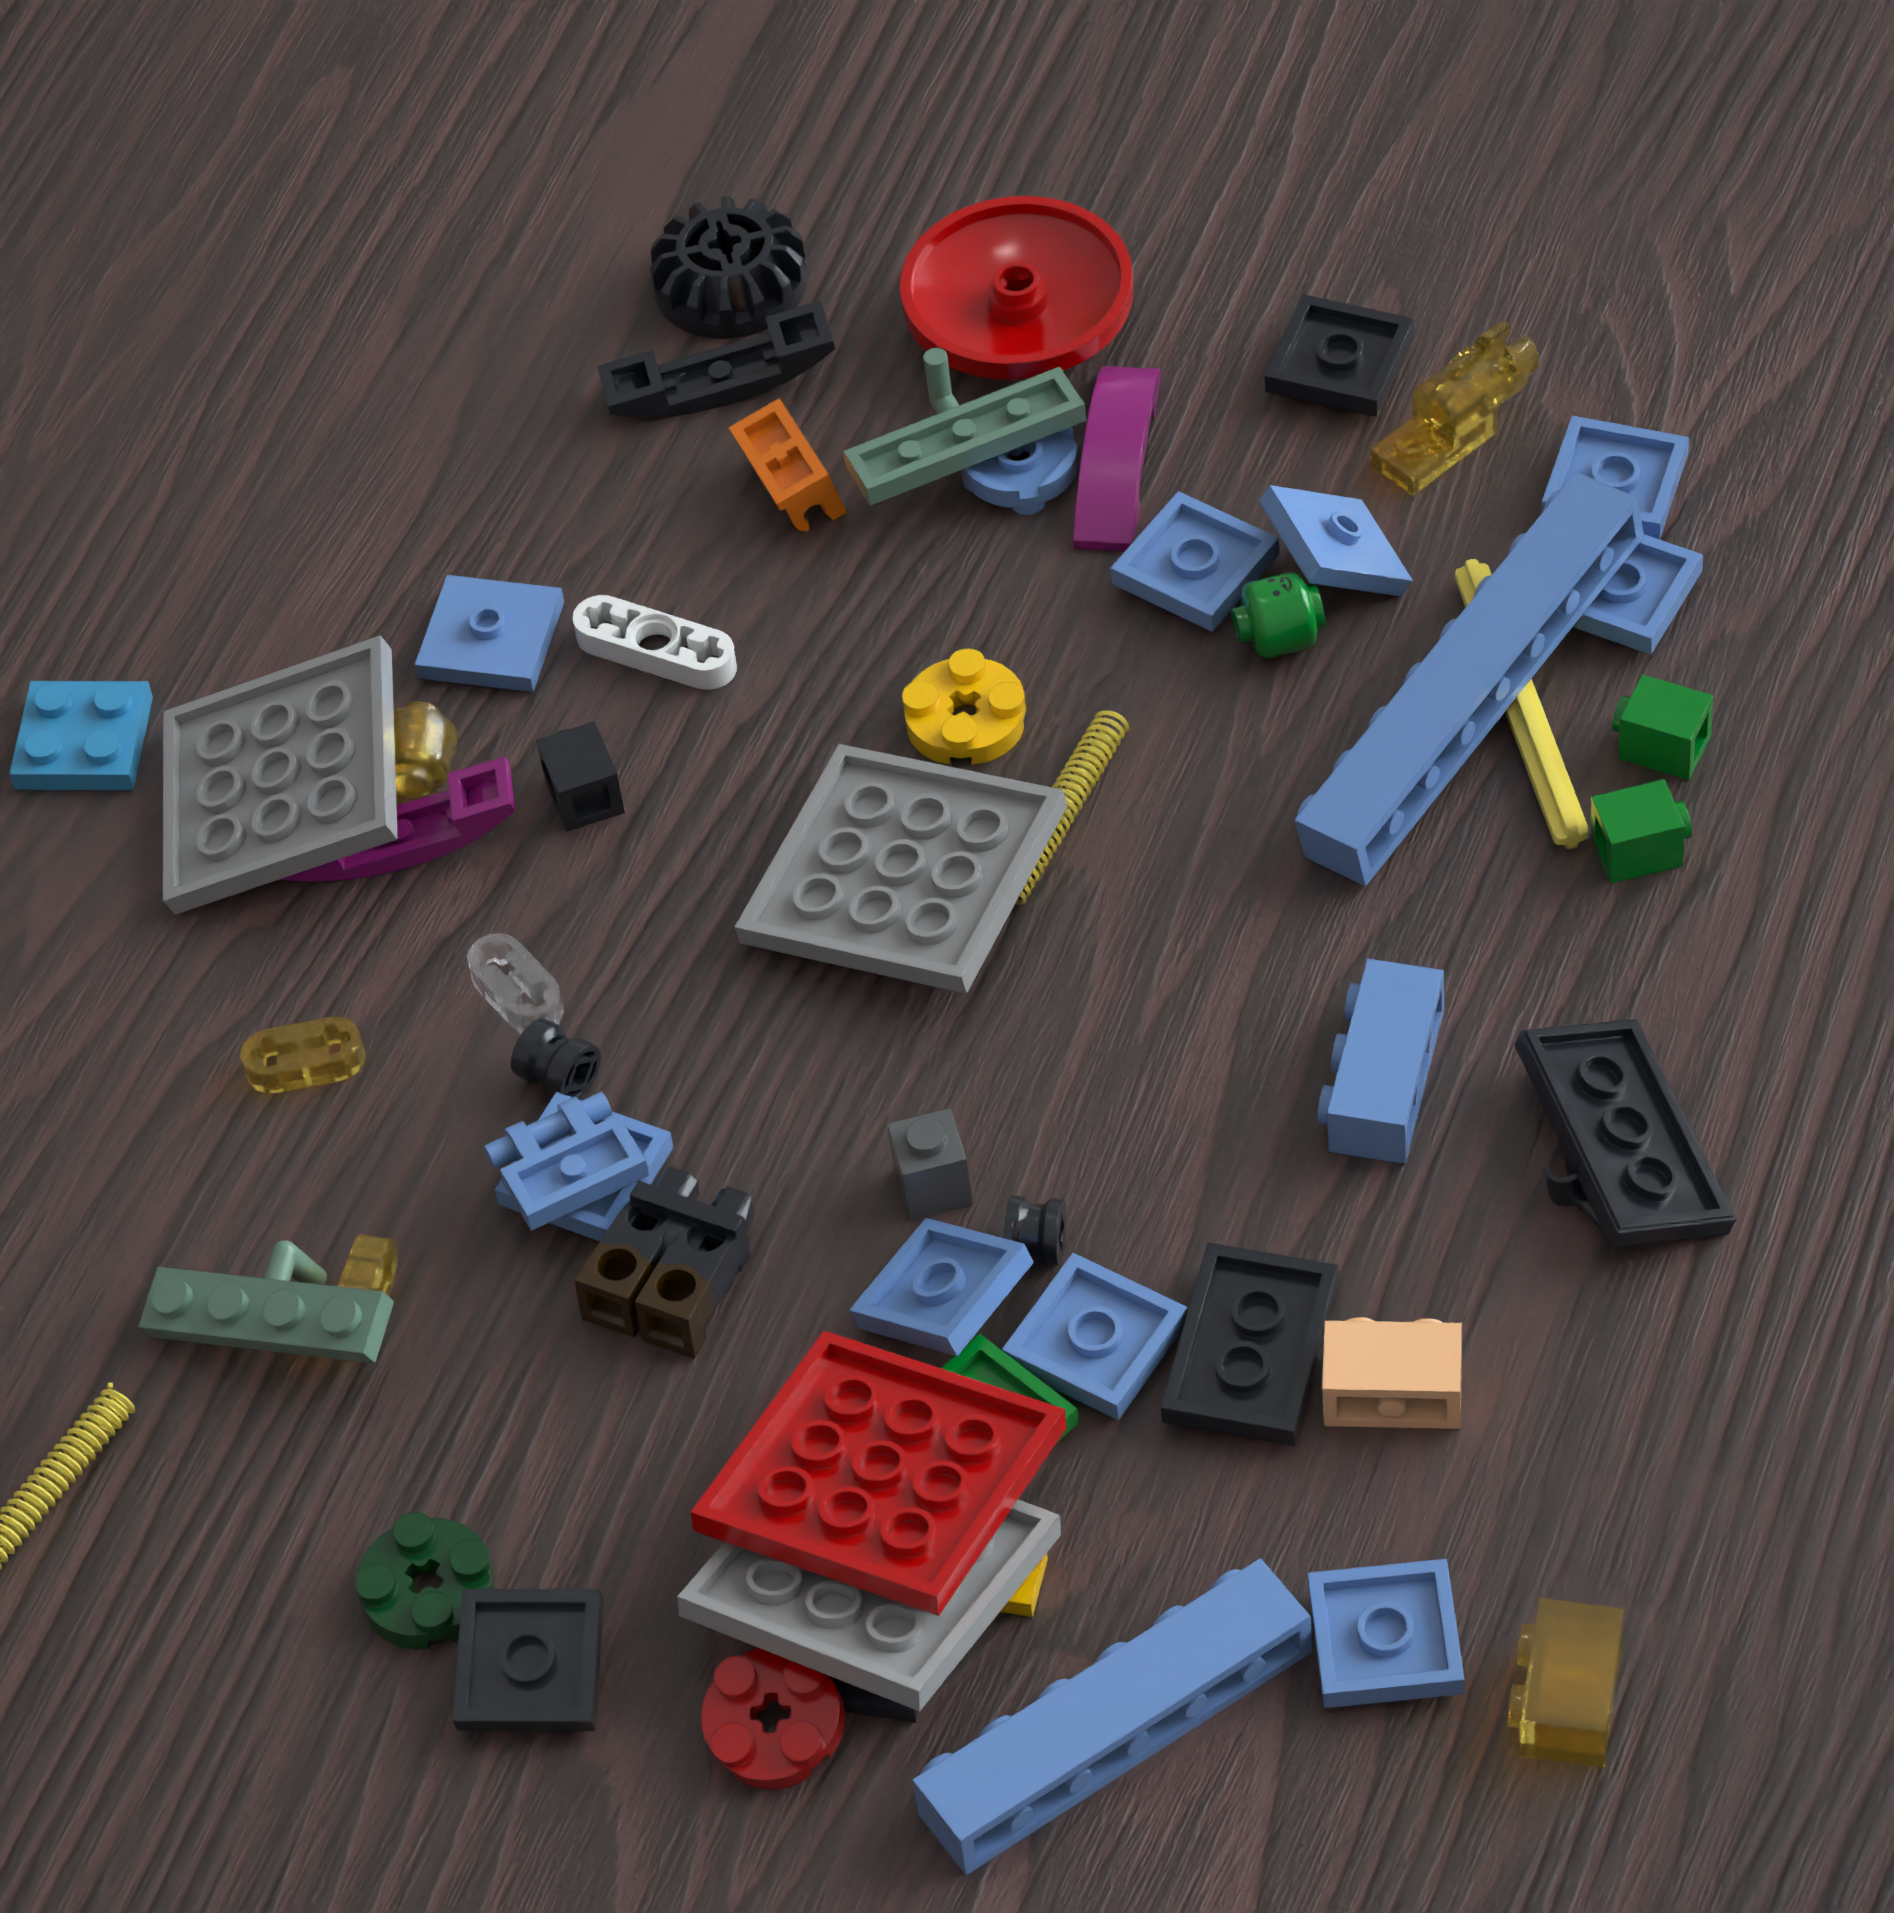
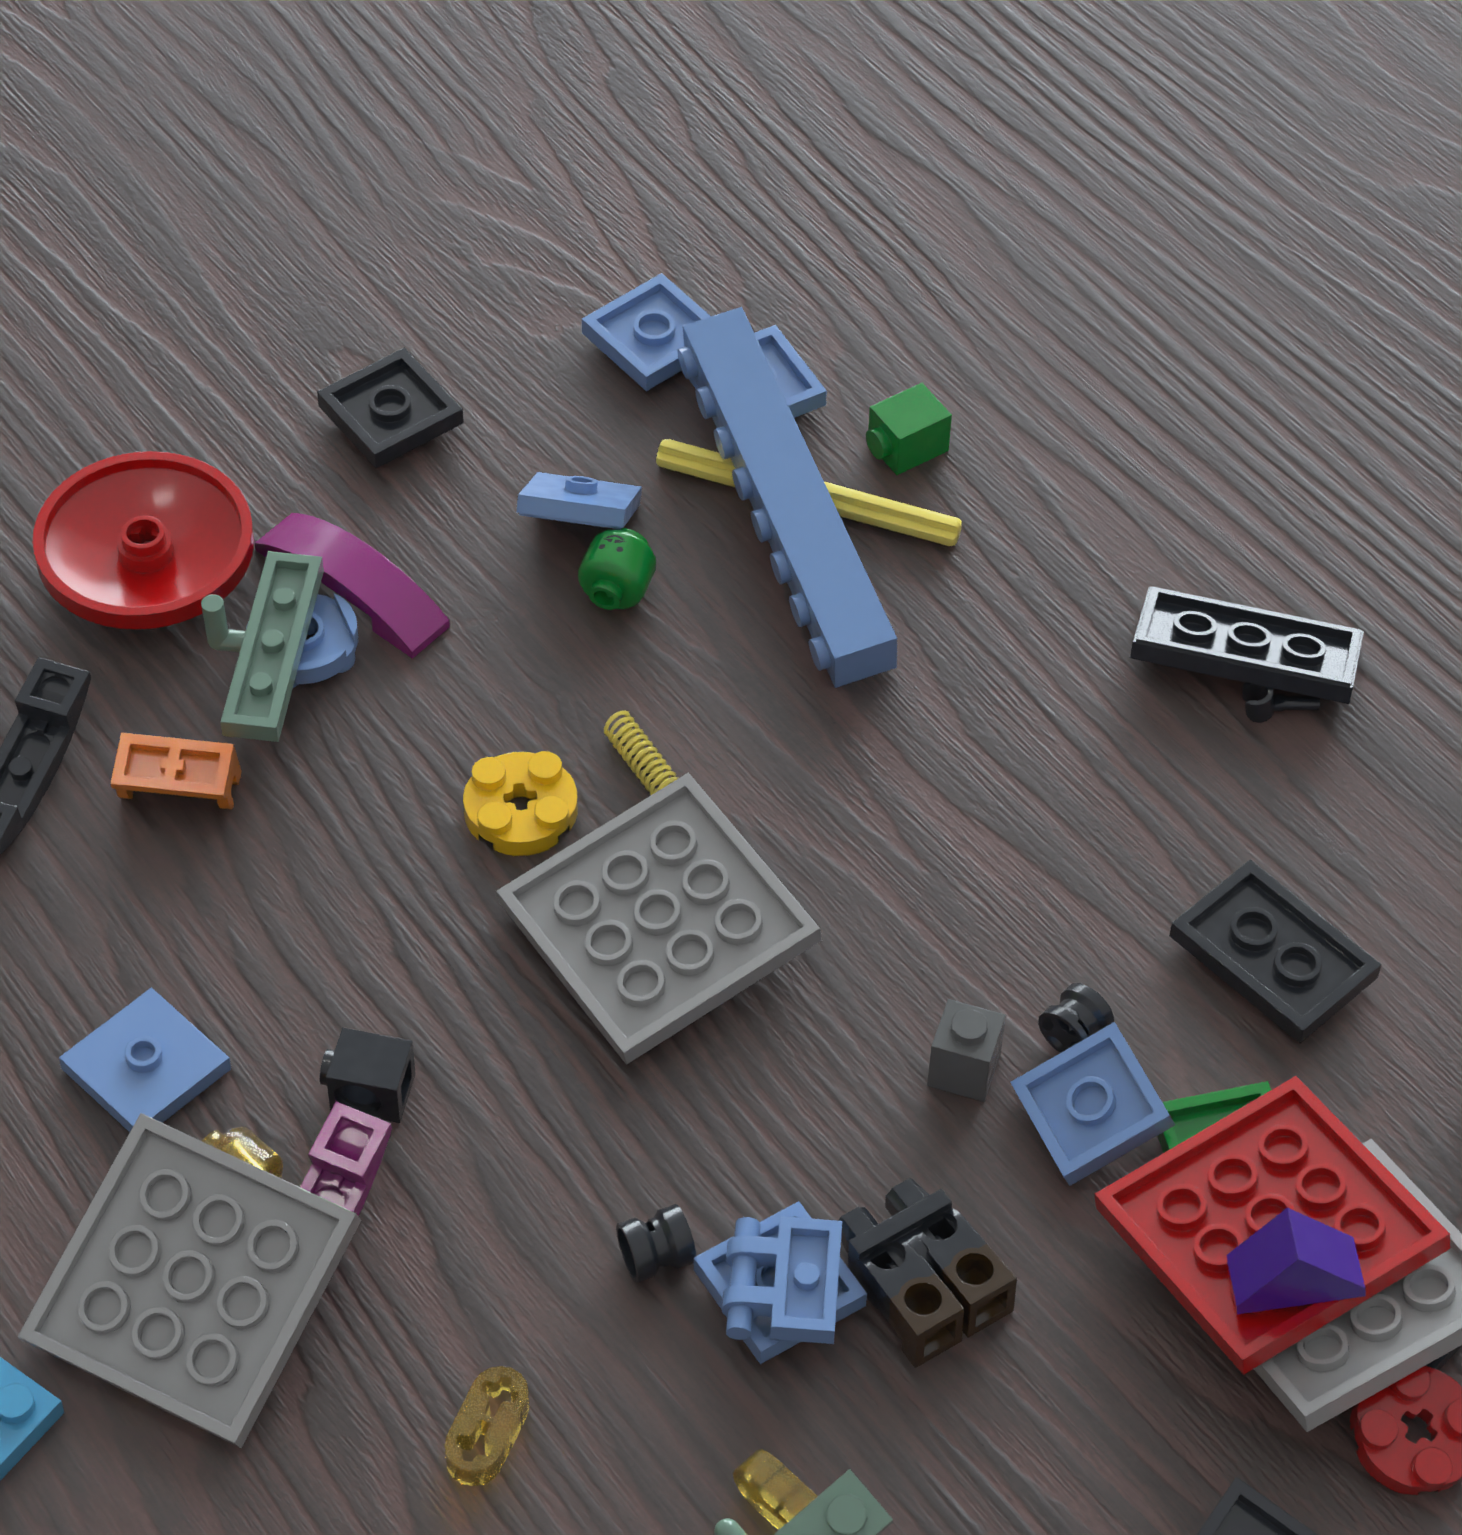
camera: 65 degrees left, 0 degrees up
clear beam [467,933,564,1033] -> none
white beam [572,595,737,690] -> none
medium blue plate [1002,1253,1188,1421] -> none
medium blue plate [1111,491,1280,632] -> none
medium blue brick [1317,958,1444,1164] -> none
light nougat brick [1322,1317,1462,1429] -> none
clear yellow plate [1370,321,1539,495] -> none
green brick [1591,779,1692,884] -> none
none -> dark purple slope [1226,1208,1366,1314]

